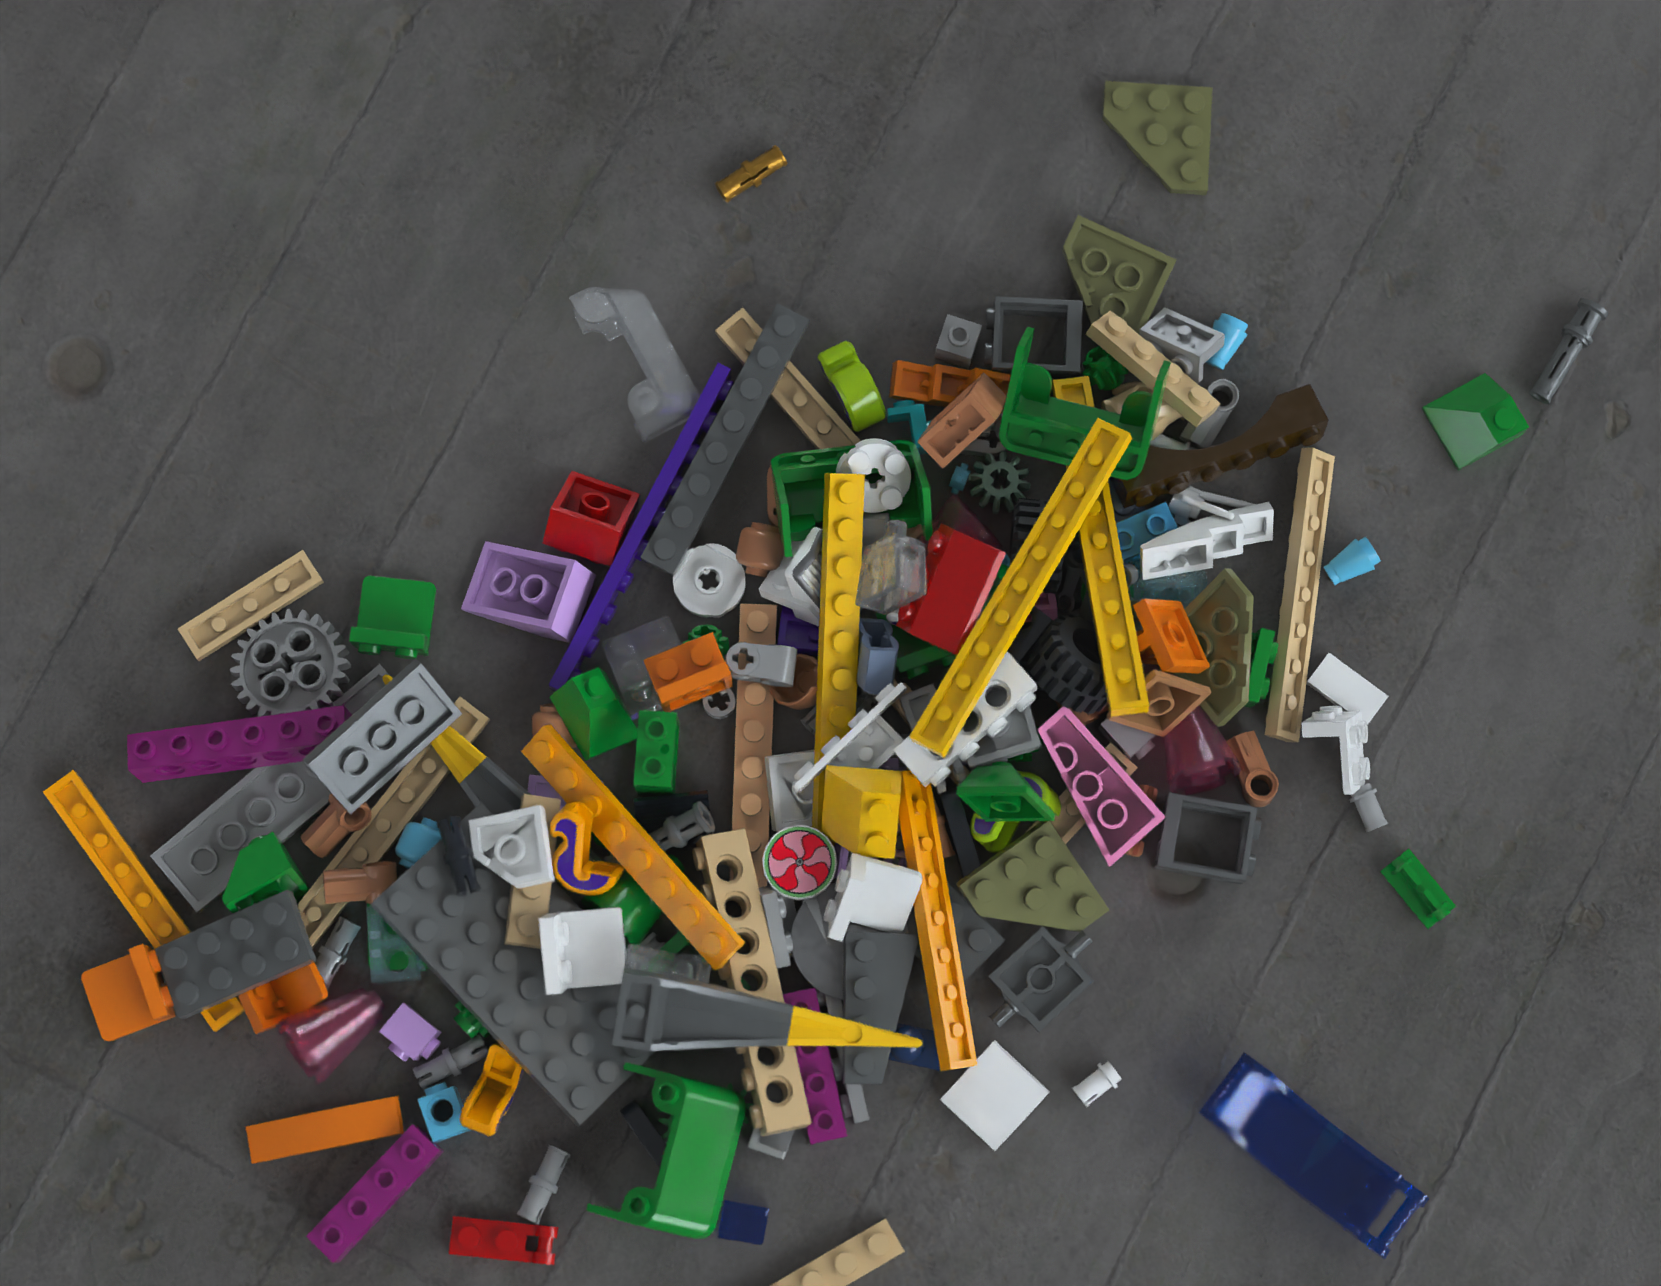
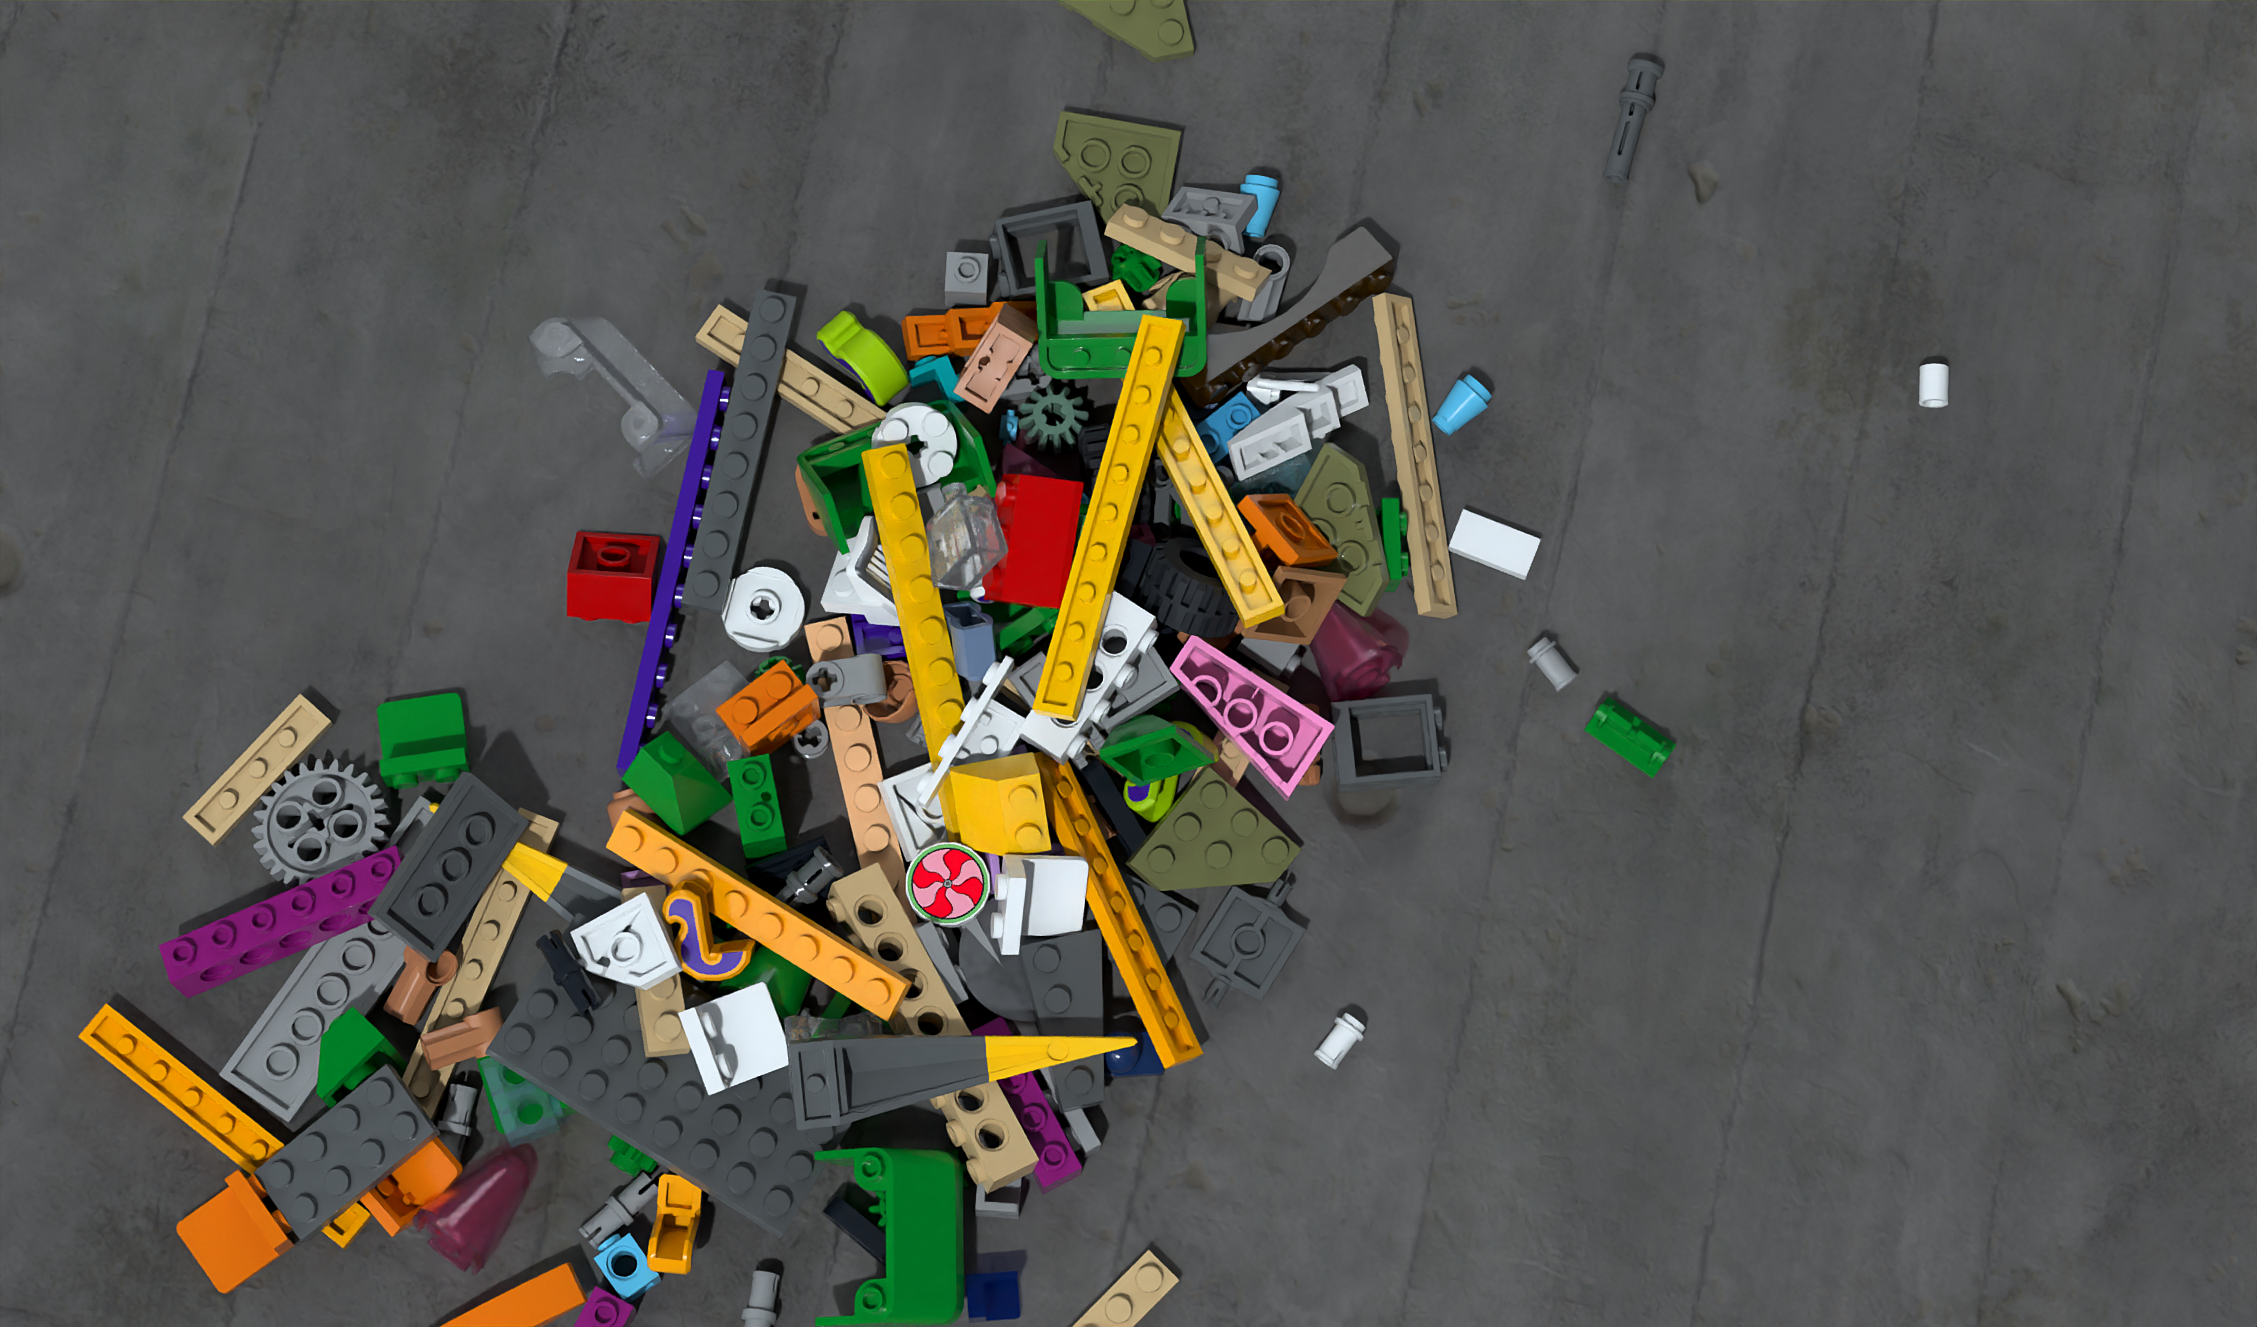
camera: 20 degrees left, 5 degrees down
lavender brick [379,1002,442,1062] -> none
medium azure head [395,817,442,869] -> none
lavender slope [461,541,596,643] -> none
pearl gold pin [715,145,788,203] -> none
nougat head [736,522,784,577] -> none
white slope [940,1040,1050,1151] -> none
clear blue windscreen [1199,1052,1429,1259] -> none
nougat piece [1224,730,1279,807] -> none
white bracket [1302,706,1370,795] -> none
green slope [1421,373,1529,471] -> none

